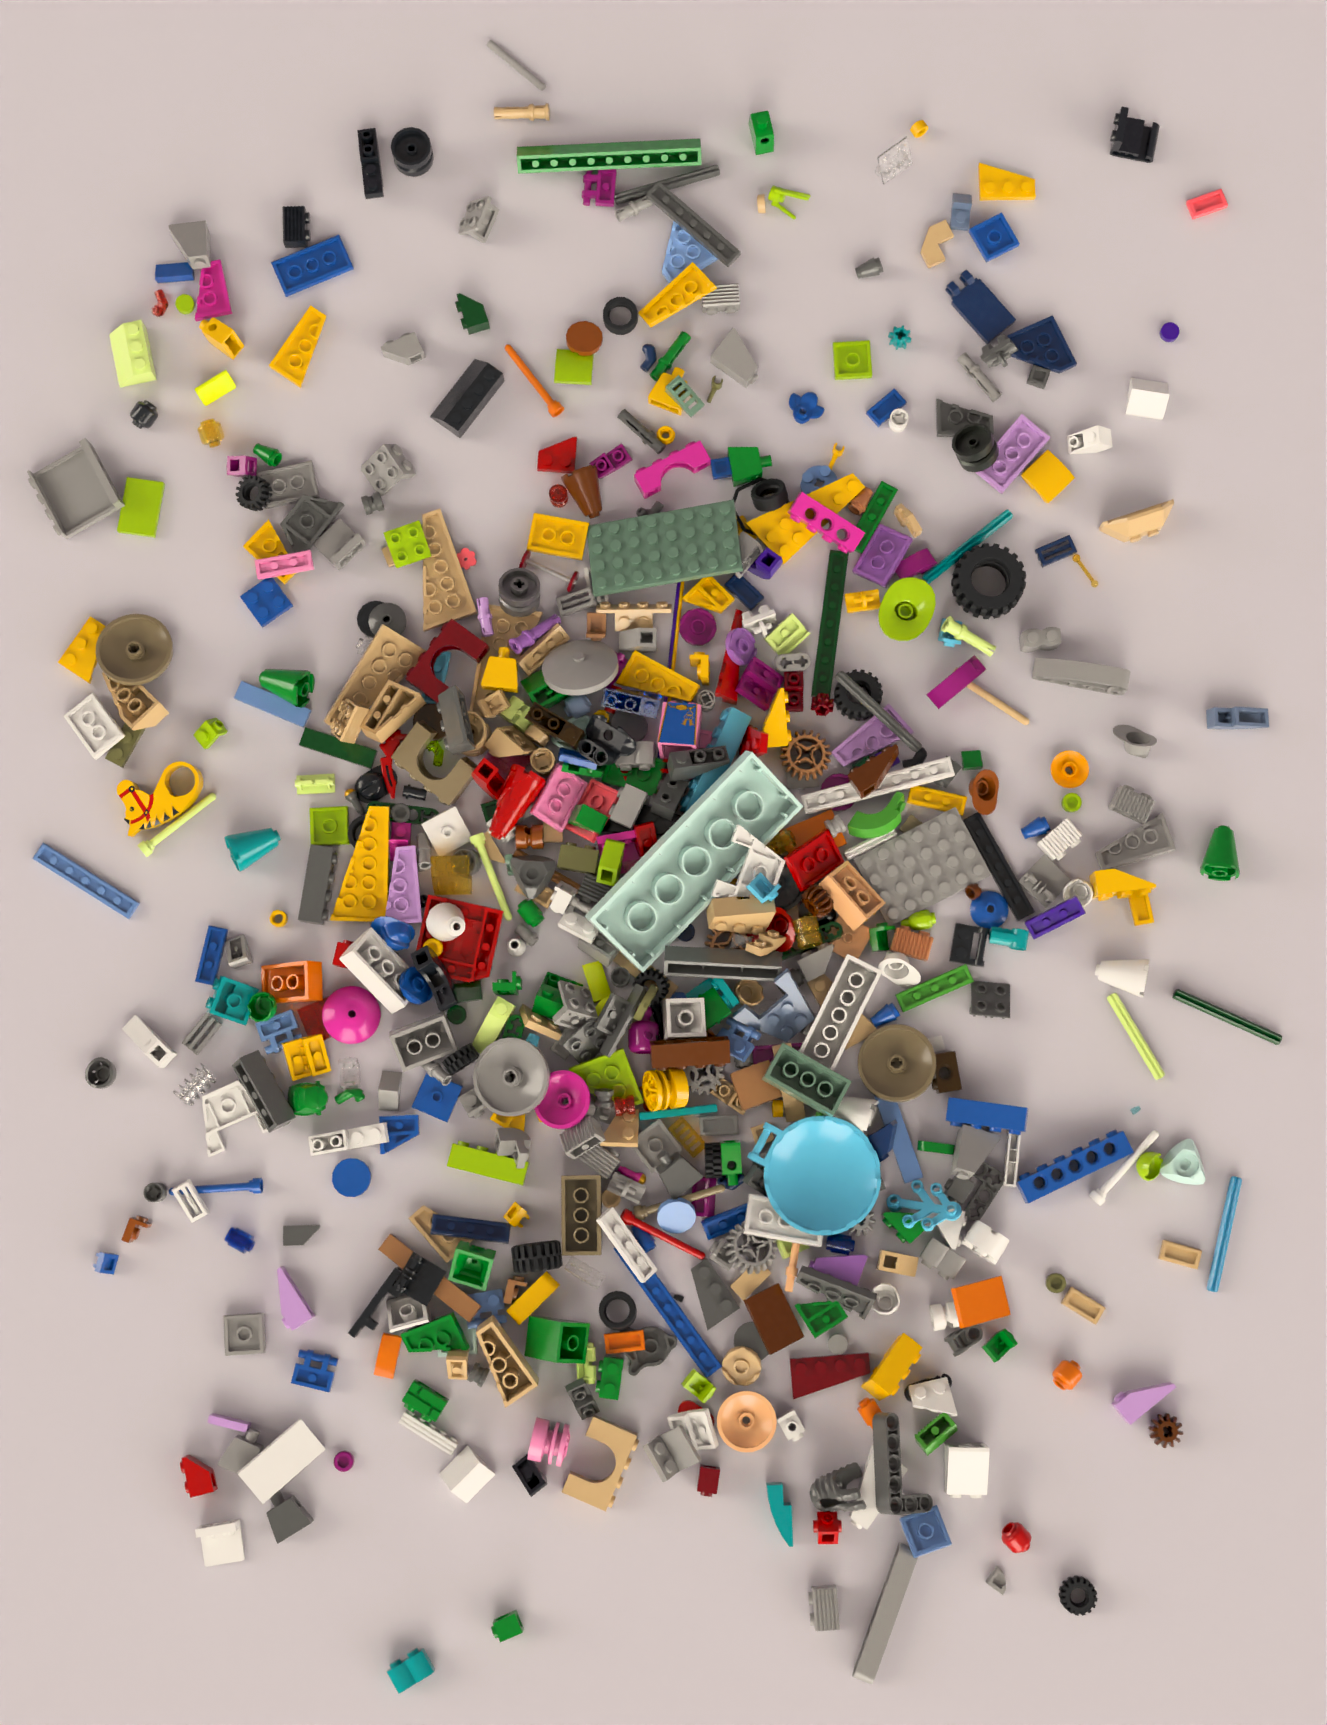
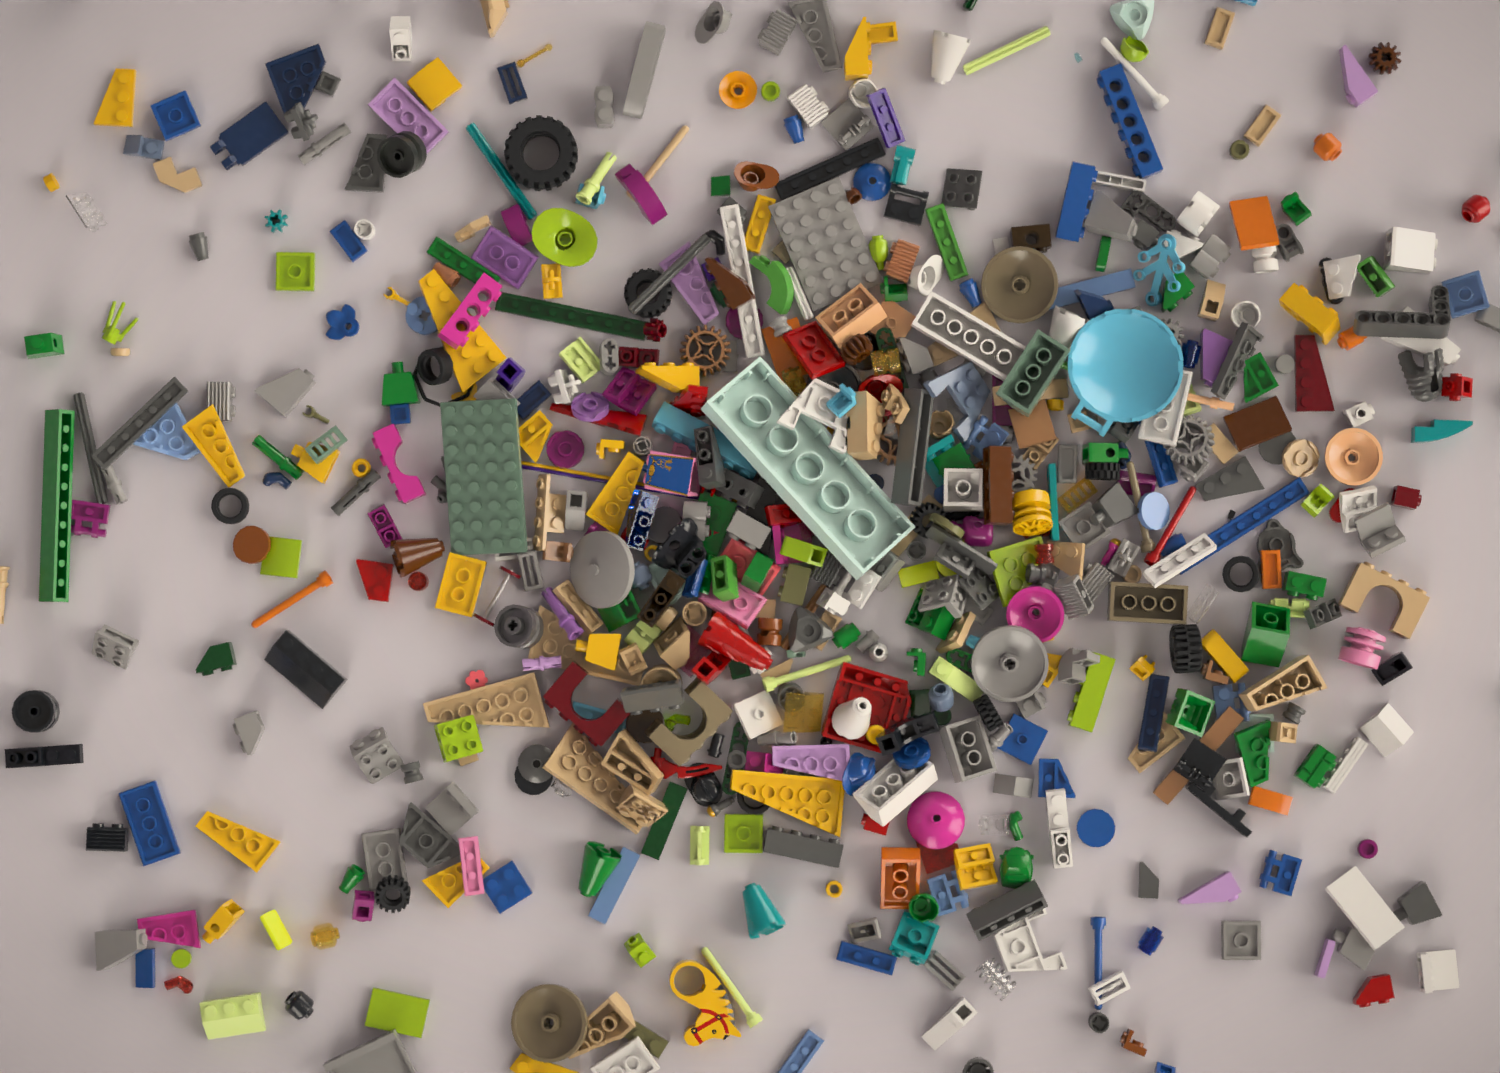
camera: 85 degrees left, 5 degrees up
none -> bright green brick [711,555,739,602]
none -> sand blue head [928,683,954,712]

